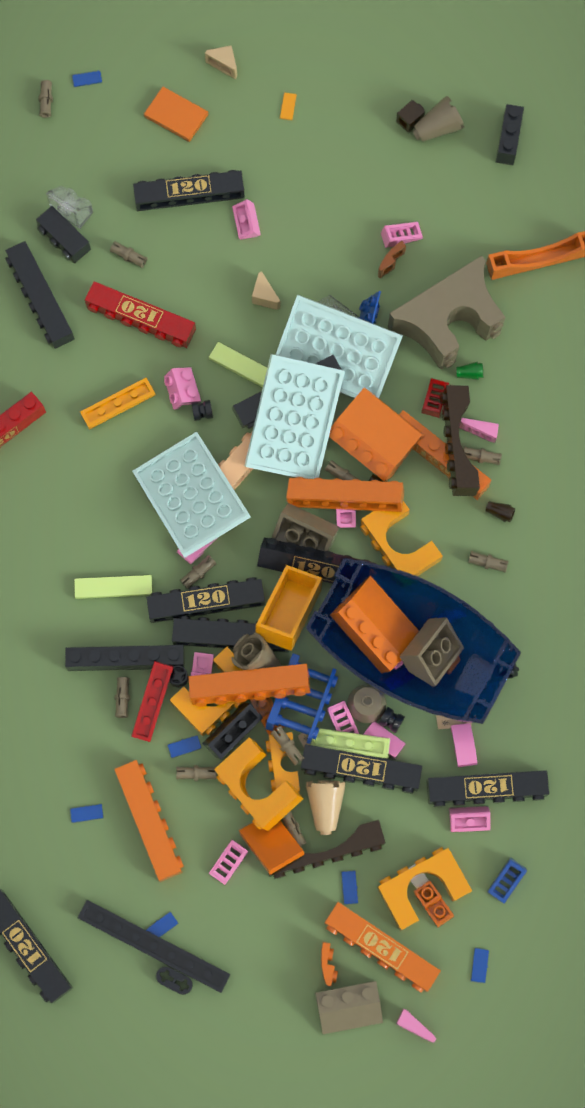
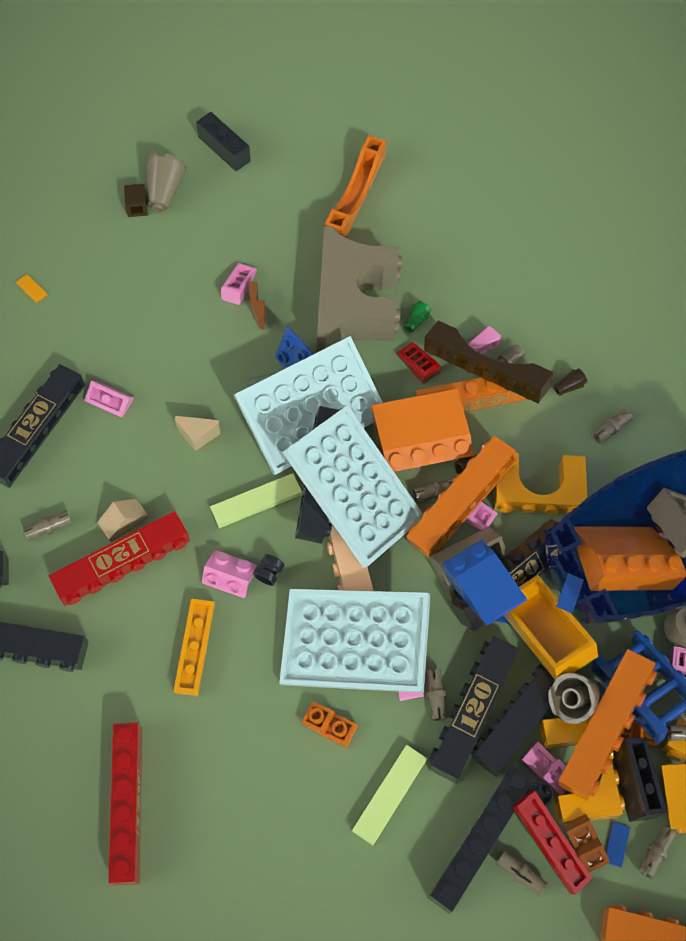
camera: 55 degrees left, 10 degrees down
none -> tan slope [97,499,149,541]
none -> orange slope [301,701,358,748]
none -> blue slope [442,539,527,626]
none -> blue window [556,573,584,613]
none -> dark orange slope [563,814,610,873]

